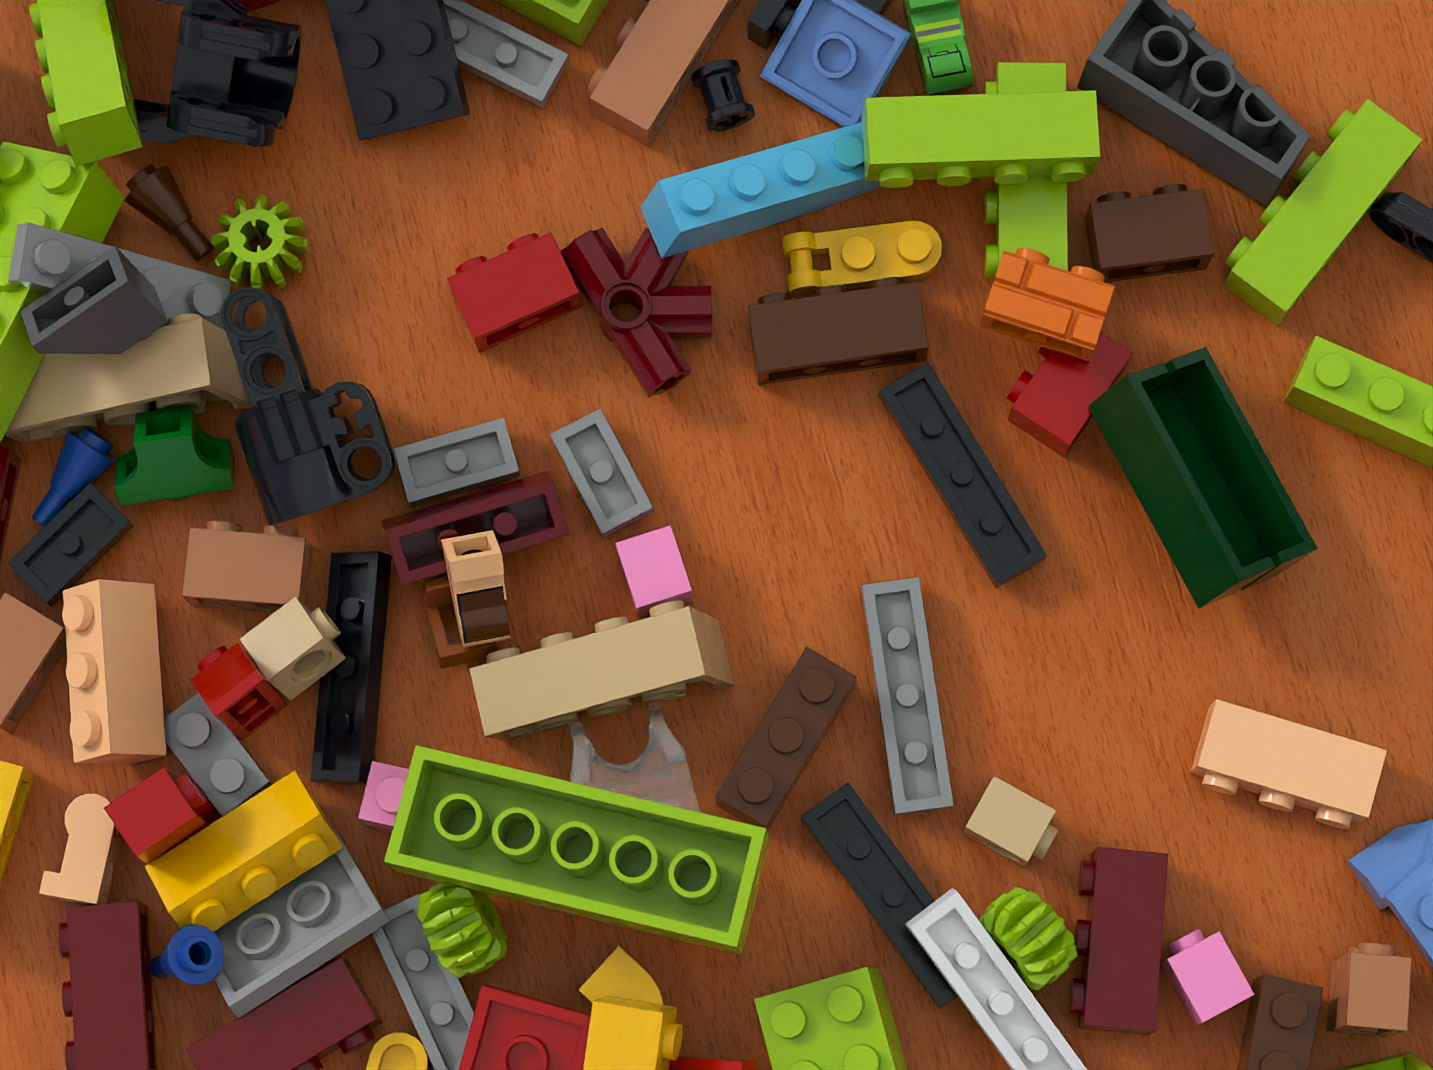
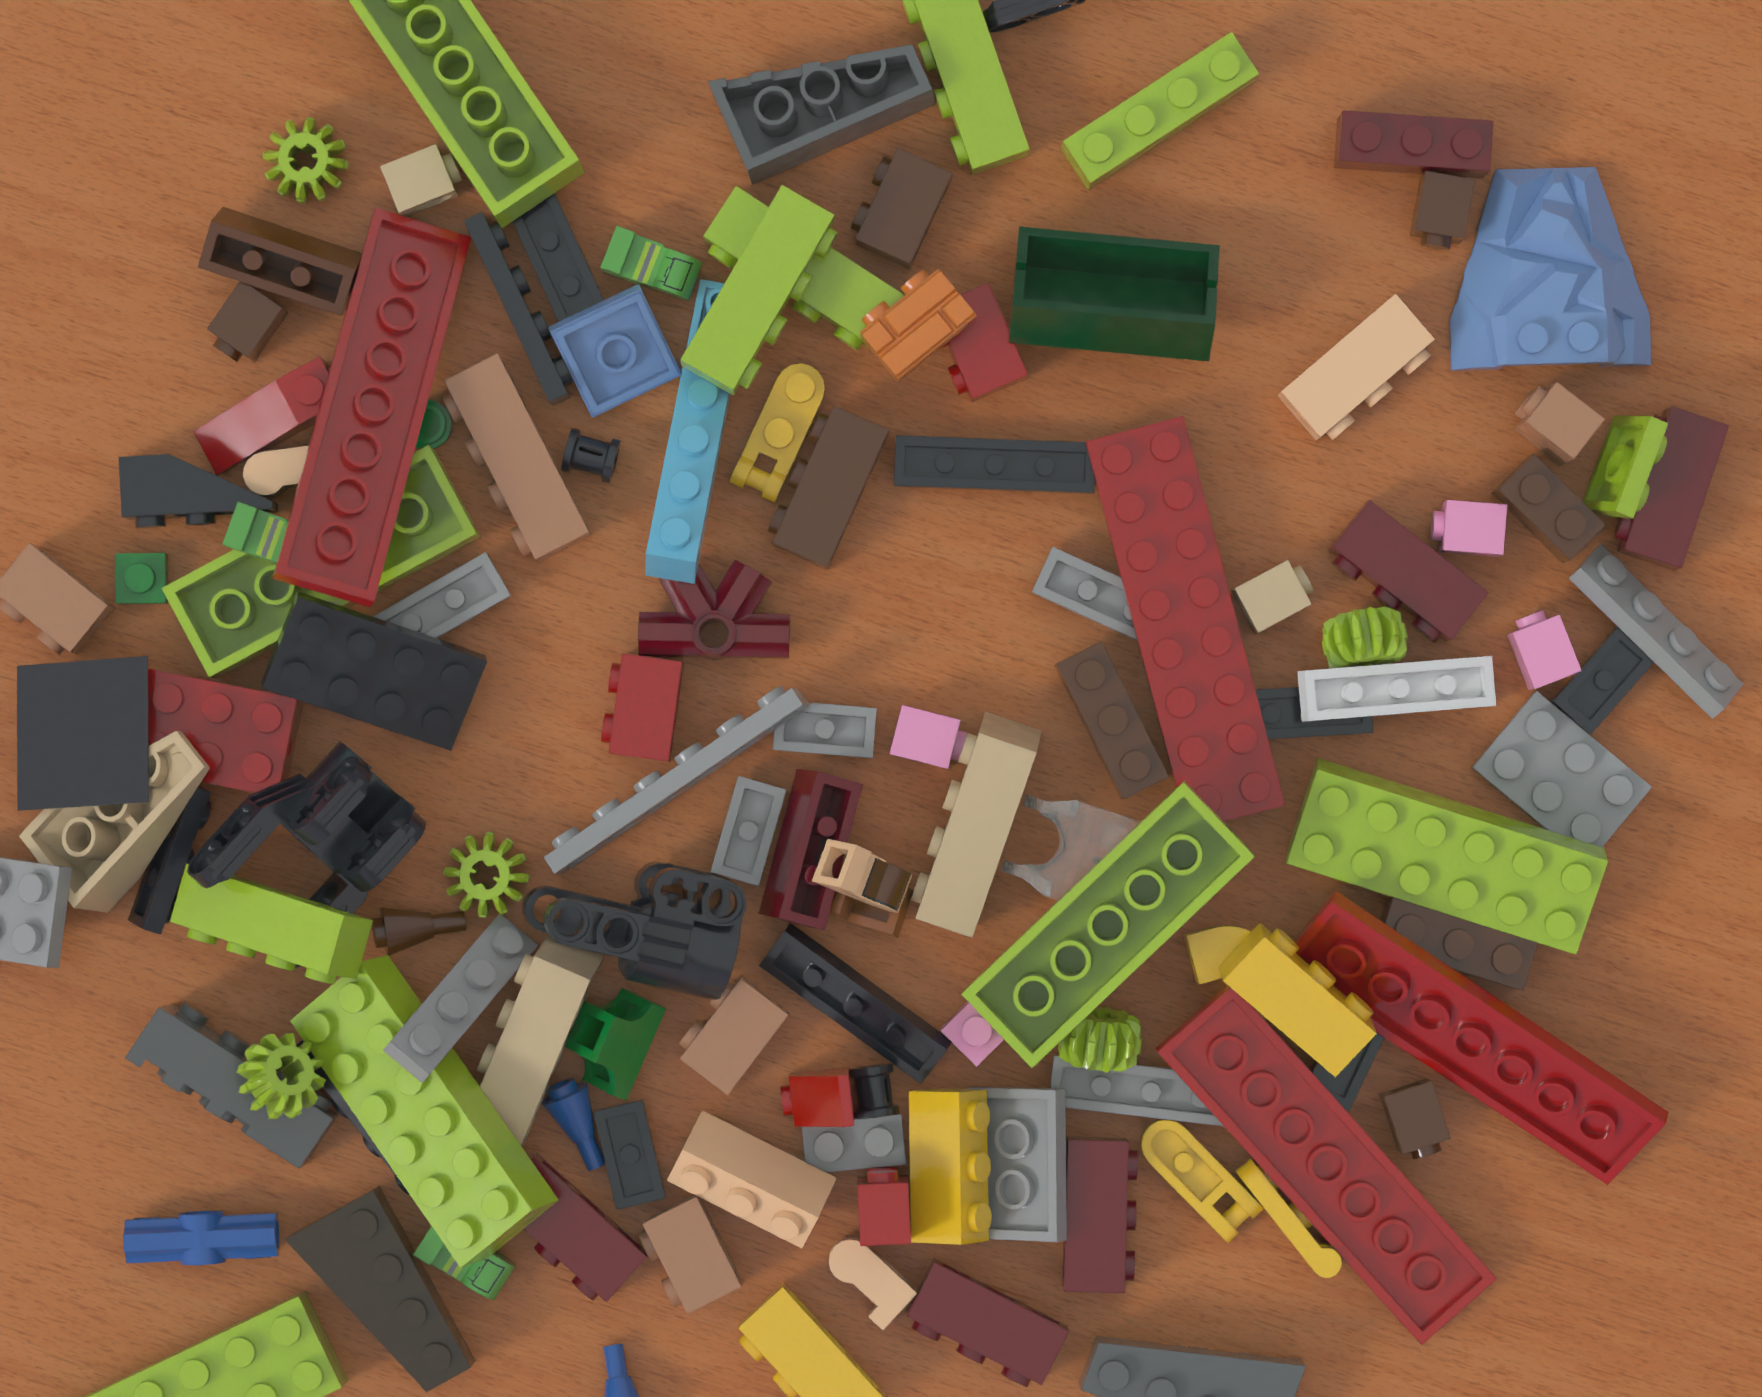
camera: 60 degrees left, 10 degrees up
dark grey slope [20,246,168,354] -> none
blue cone [149,925,224,985] -> none
tan brick [240,596,346,701] -> none
none -> light grey plate [544,686,810,874]
none -> black bush [849,1063,900,1119]
none -> red plate [1085,416,1286,821]

